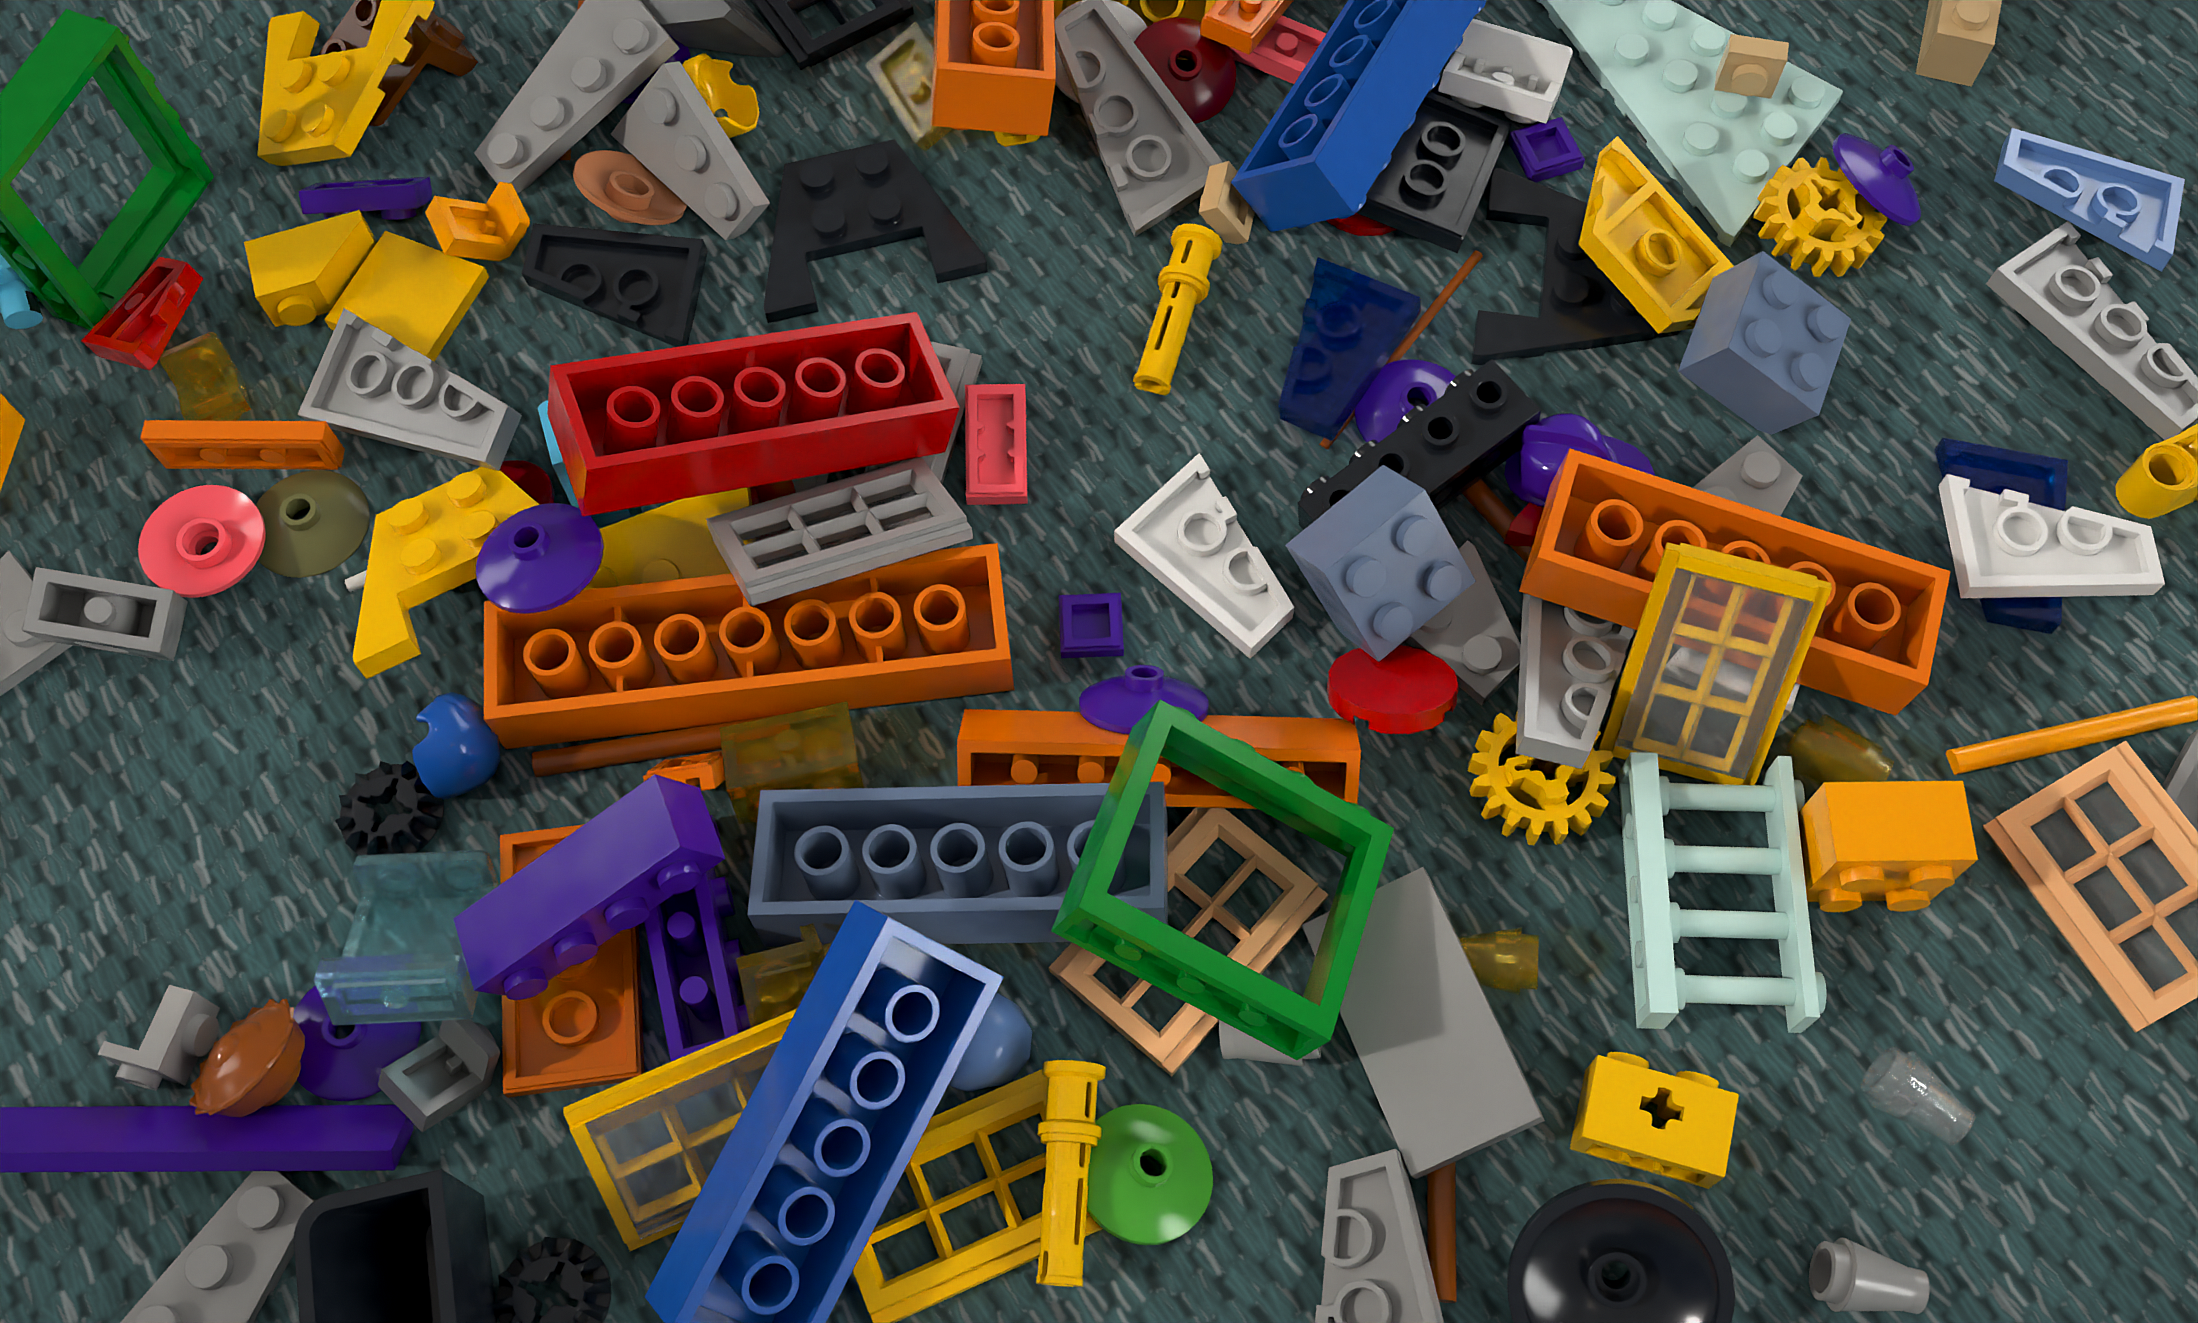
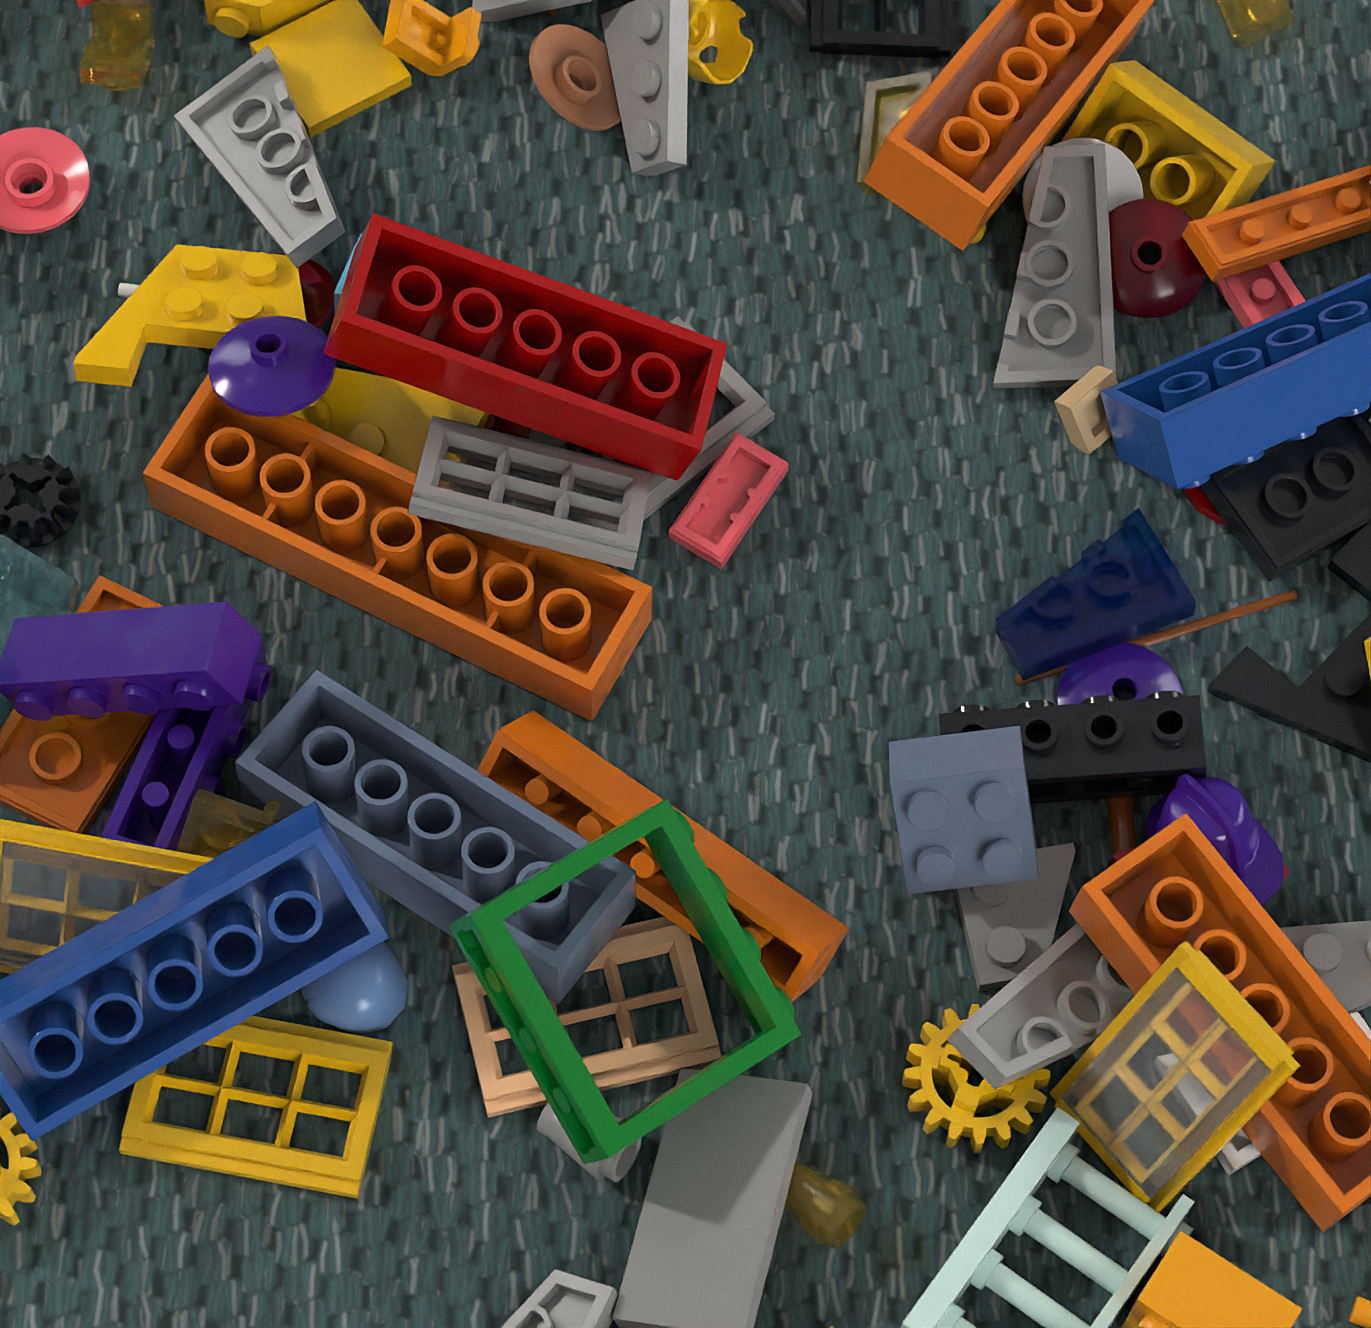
camera: 30 degrees right, 0 degrees up
orange tile [140,420,345,470] -> none
olive dish [256,470,370,578] -> none
blue hair [412,692,500,799] -> none
black wing [522,223,708,347] -> none
dark orange bar [532,713,793,777] -> none
orange tile [643,750,730,791] -> none
clear yellow bracket [719,701,865,824] -> none
black wing [763,139,988,323] -> none
yellow pin [1036,1060,1106,1287] -> none
dark purple tile [1059,593,1124,659] -> none
dark purple dish [1079,665,1209,735] -> none
bright green dish [1087,1104,1213,1245] -> none
white wing [1114,453,1294,659] -> none
yellow pin [1133,224,1223,396] -> none
red tile [1327,645,1458,734] -> none
clear yellow brick [1786,714,1894,786] -> none

